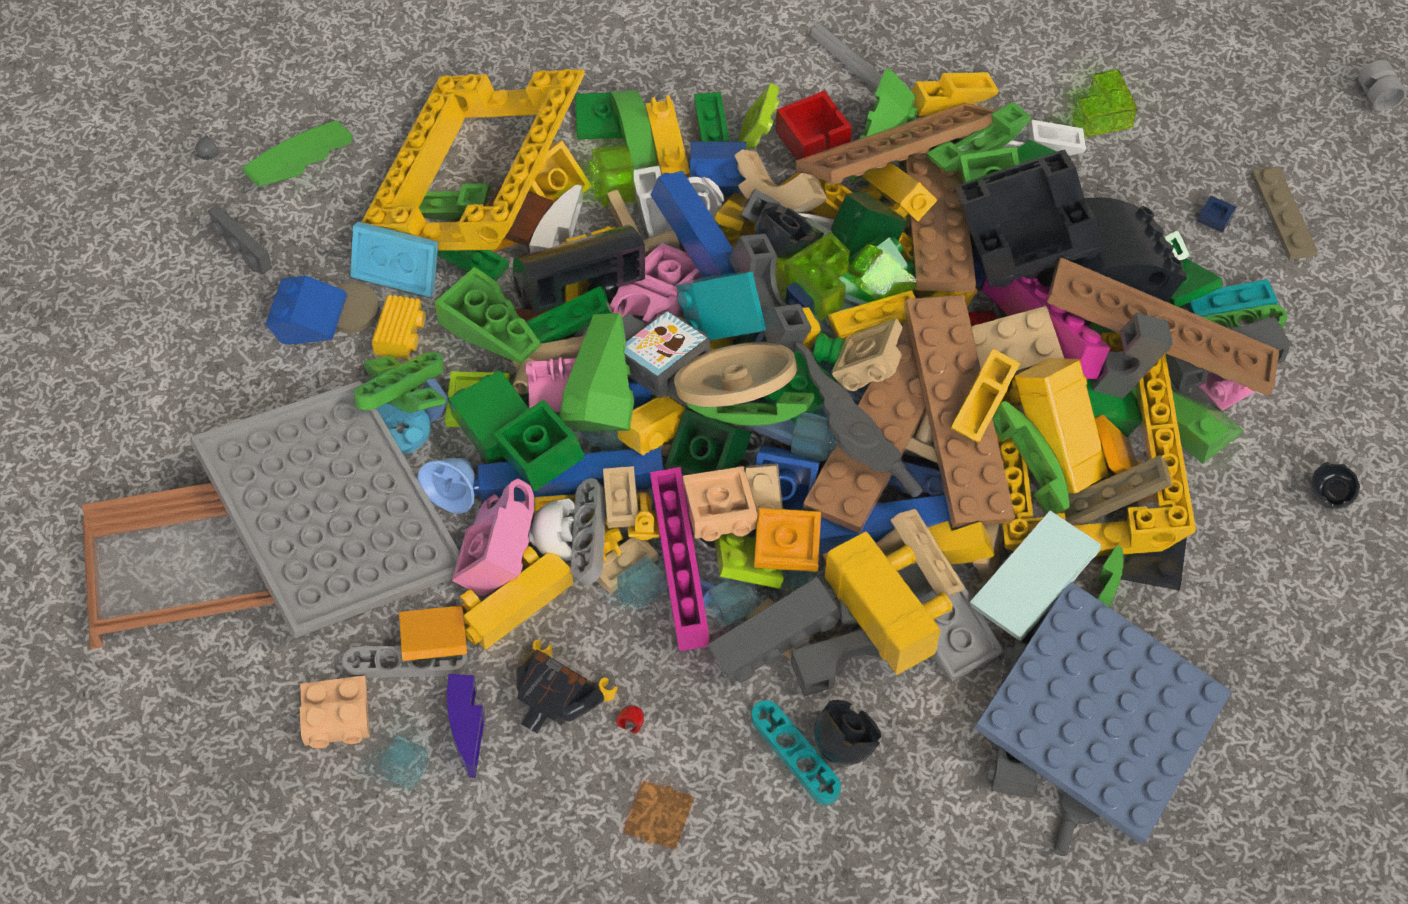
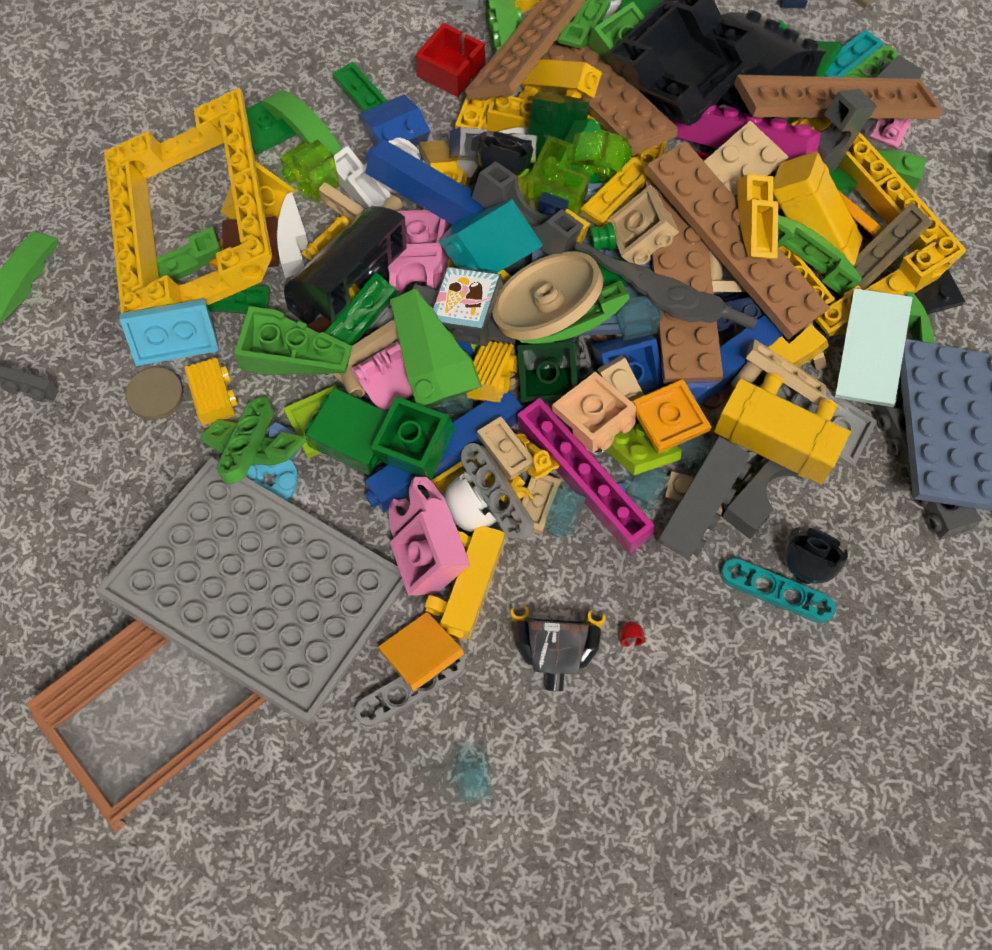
camera: 30 degrees left, 10 degrees up
blue slope [265,275,347,345] -> none
light nougat plate [300,675,370,749] -> none
light blue hat [418,458,475,514] -> none
dark purple slope [447,674,485,778] -> none
clear orange piece [623,781,695,850] -> none
yellow brick [645,95,690,178] -> none
tan arch [734,149,828,213] -> none
lime plate [737,83,780,150] -> none

